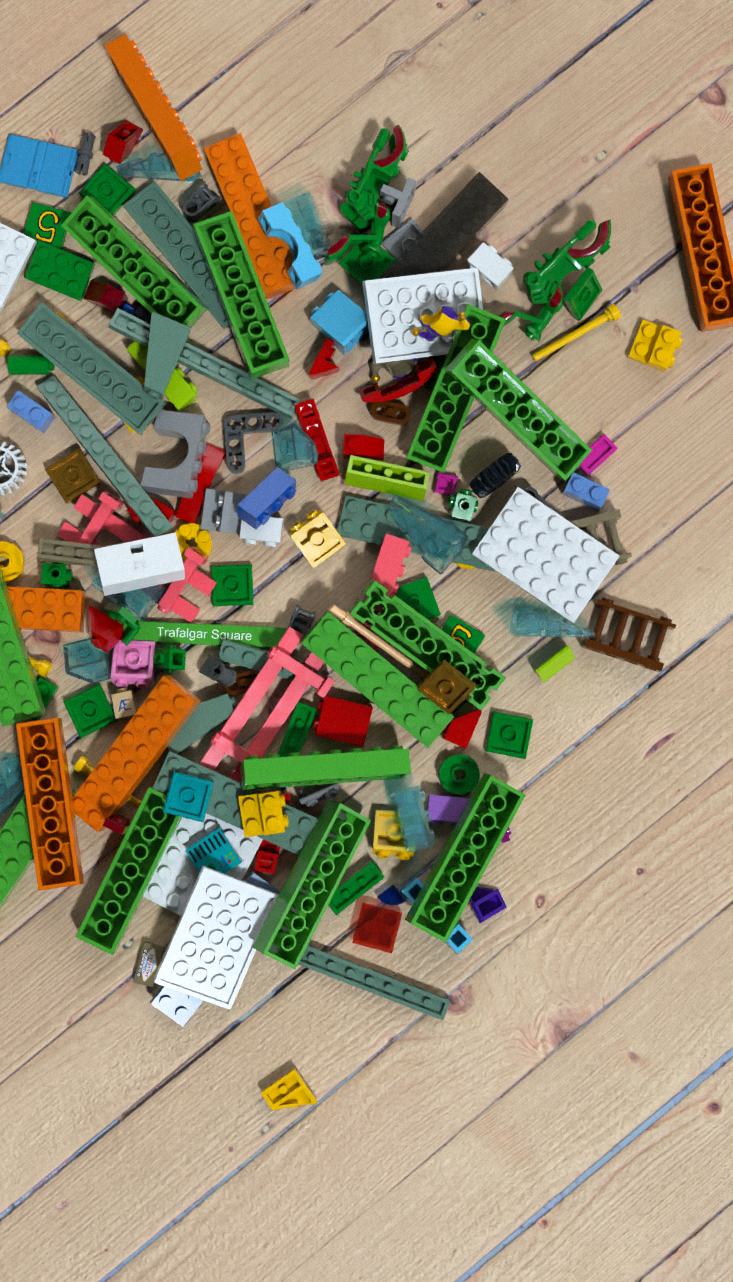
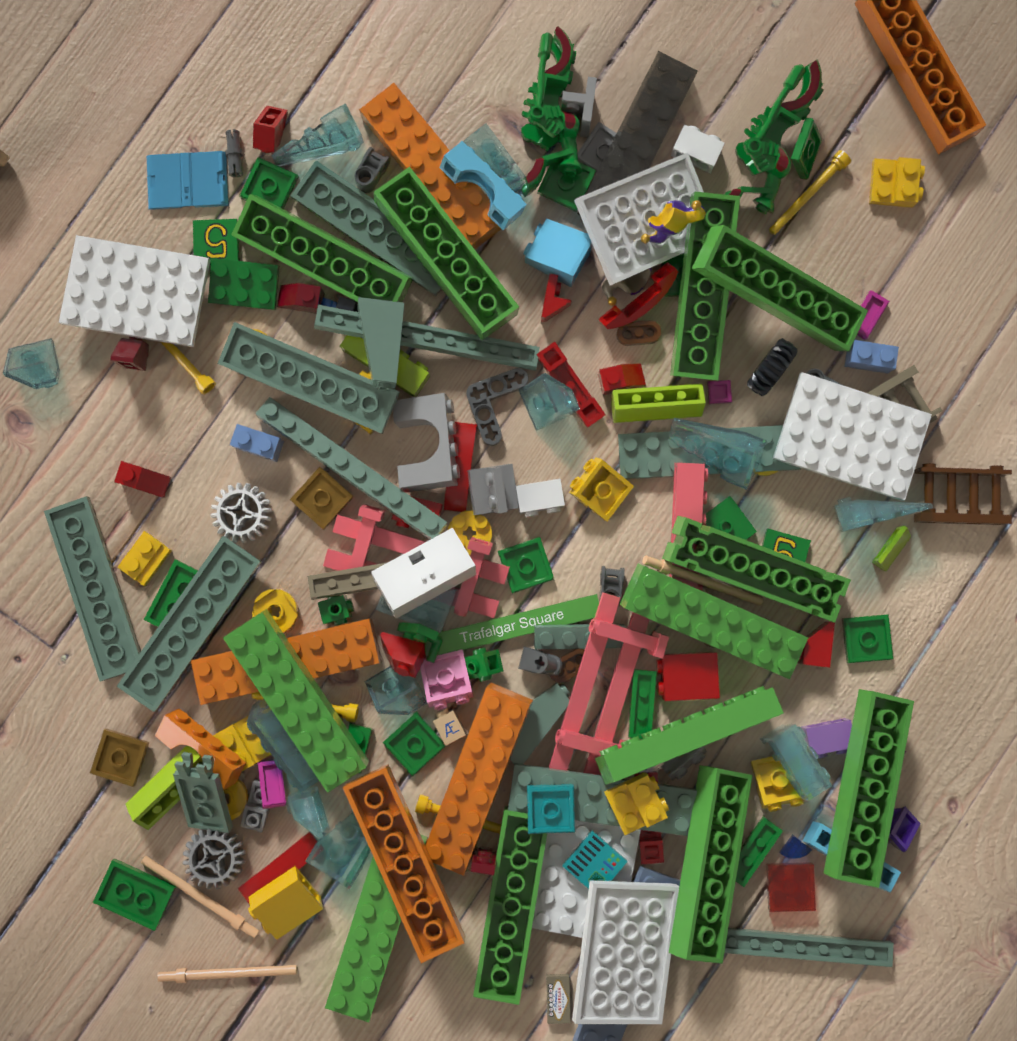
camera: 15 degrees left, 0 degrees up
green brick [7,355,55,375] -> none
orange brick [104,34,203,181] -> none
brick [237,467,296,530] -> none
pearl gold plate [417,660,476,714] -> none
green plate [439,754,480,795] -> none
brick [448,488,478,521] -> none

